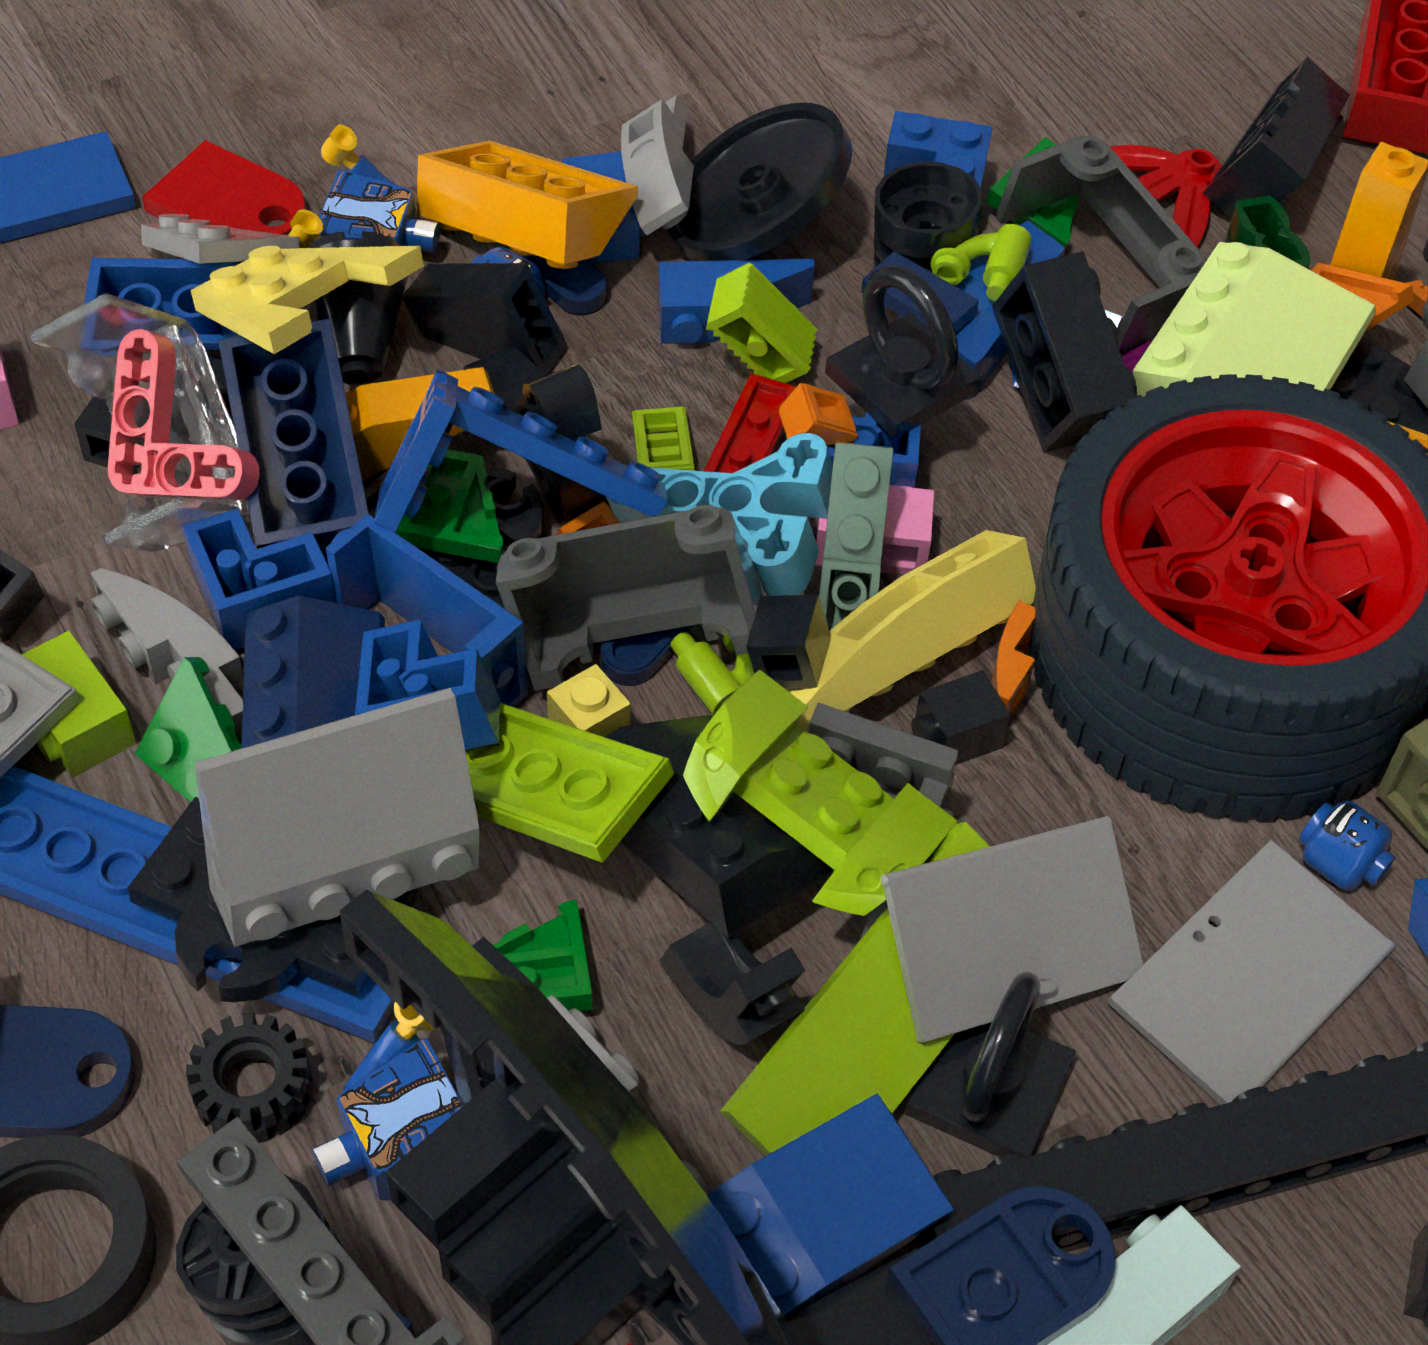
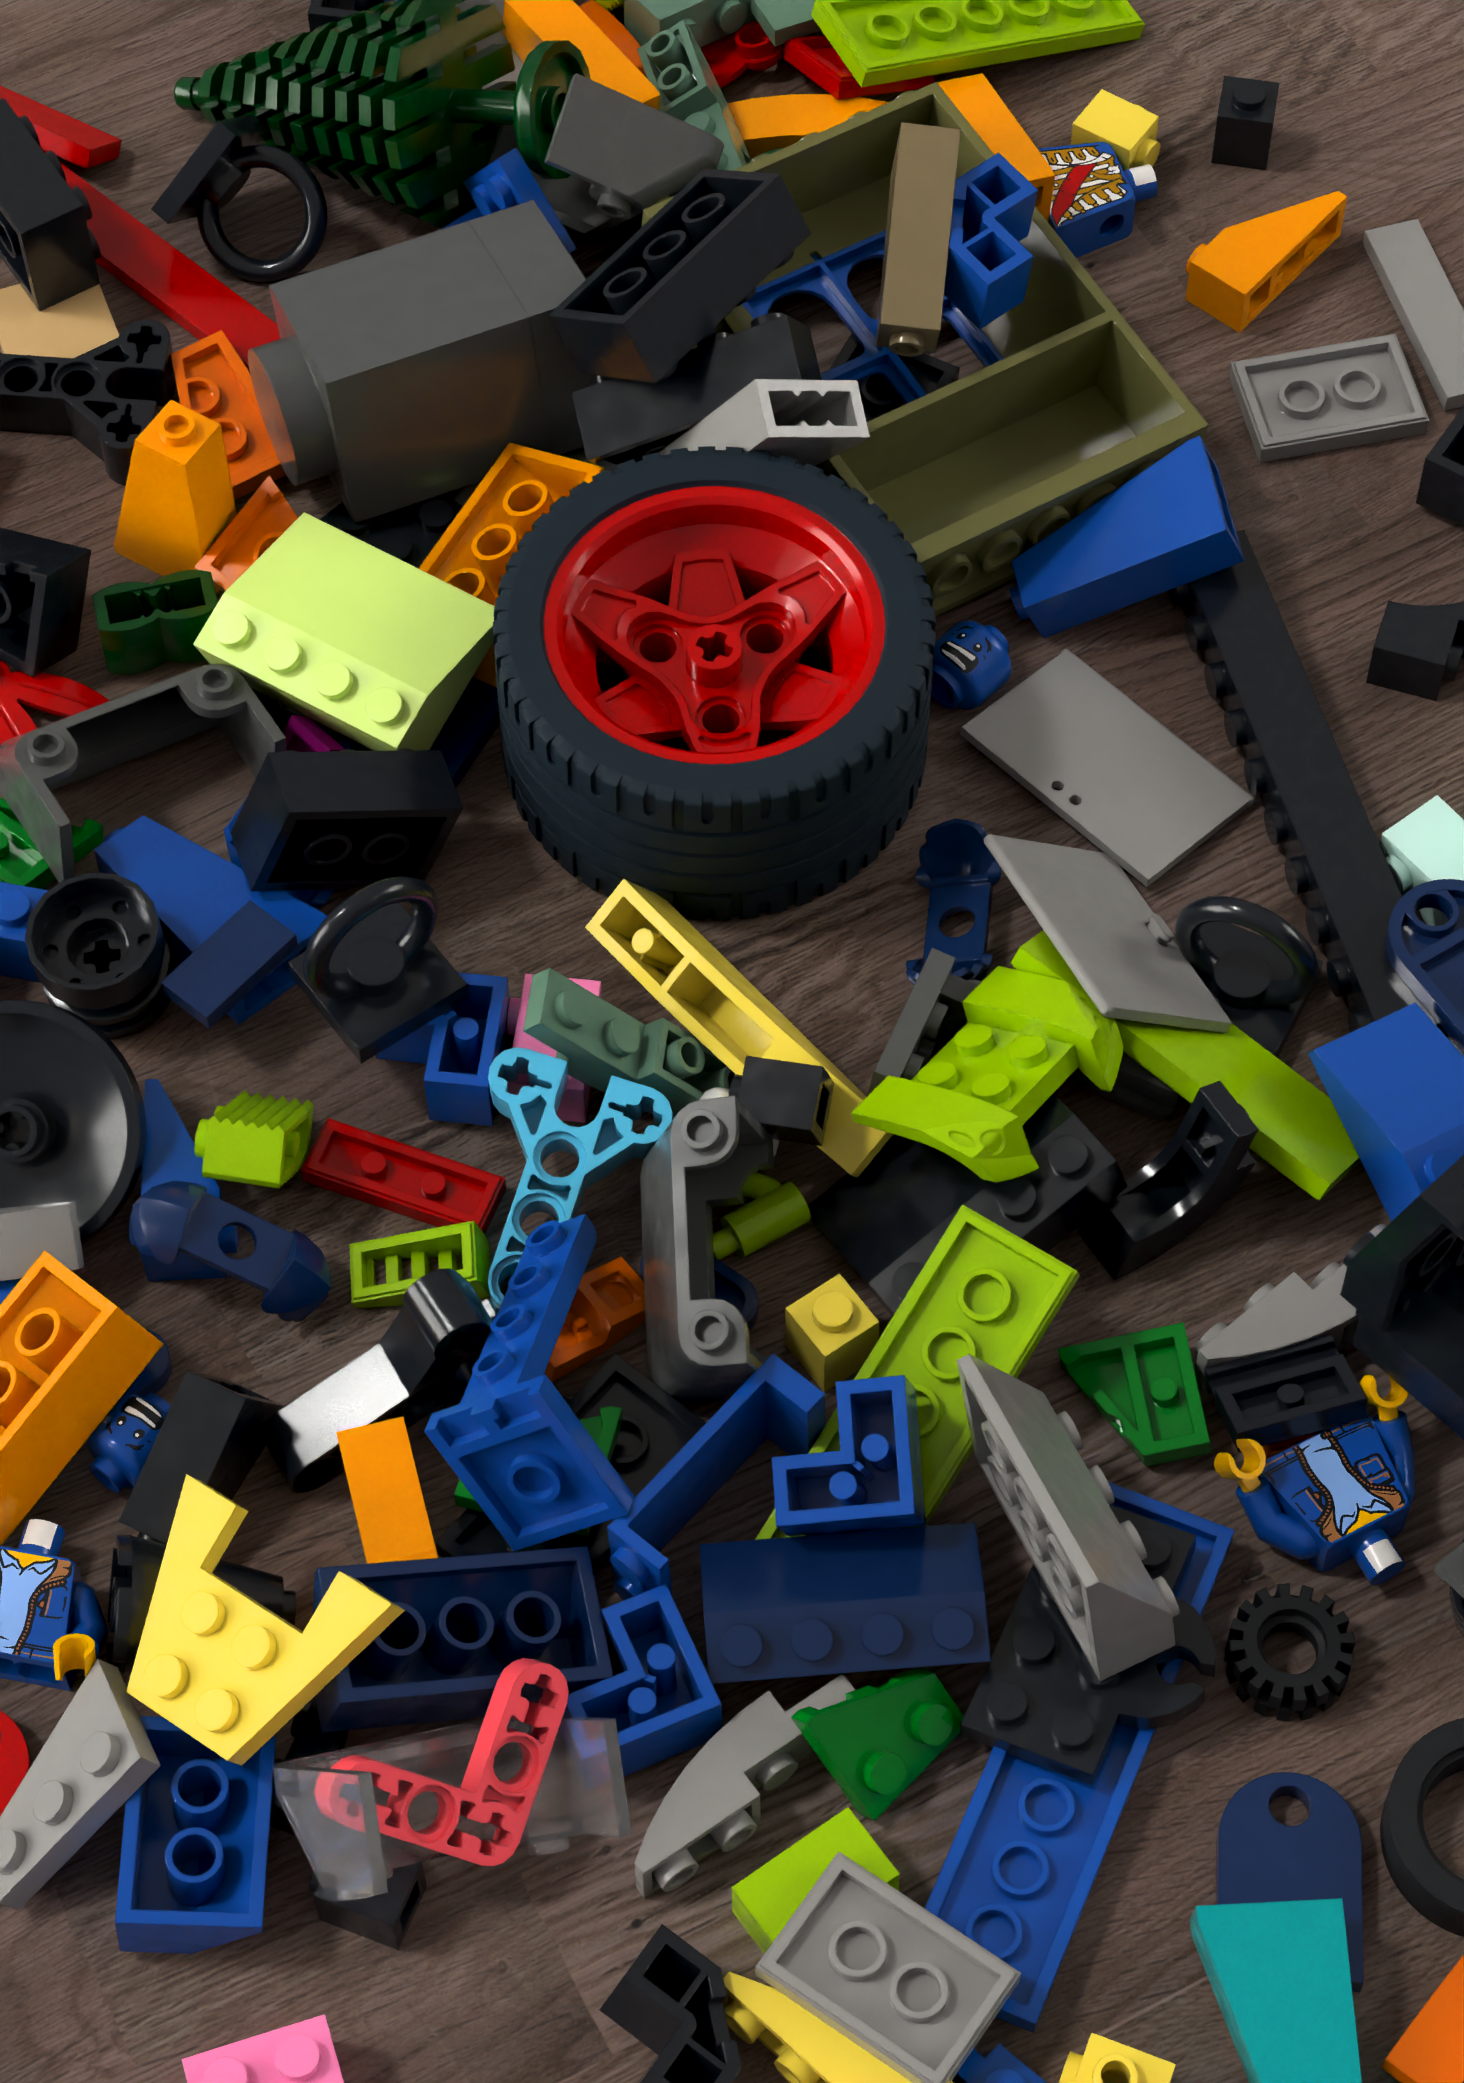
camera: 85 degrees left, 5 degrees up
orange slope [779,382,858,445] -> none
black brick [911,670,1011,766] -> none
lime plant [931,224,1032,301] -> none
orange slope [991,600,1035,721] -> none
none -> dark blue piece [129,1180,332,1322]
none -> dark blue piece [906,819,1001,985]

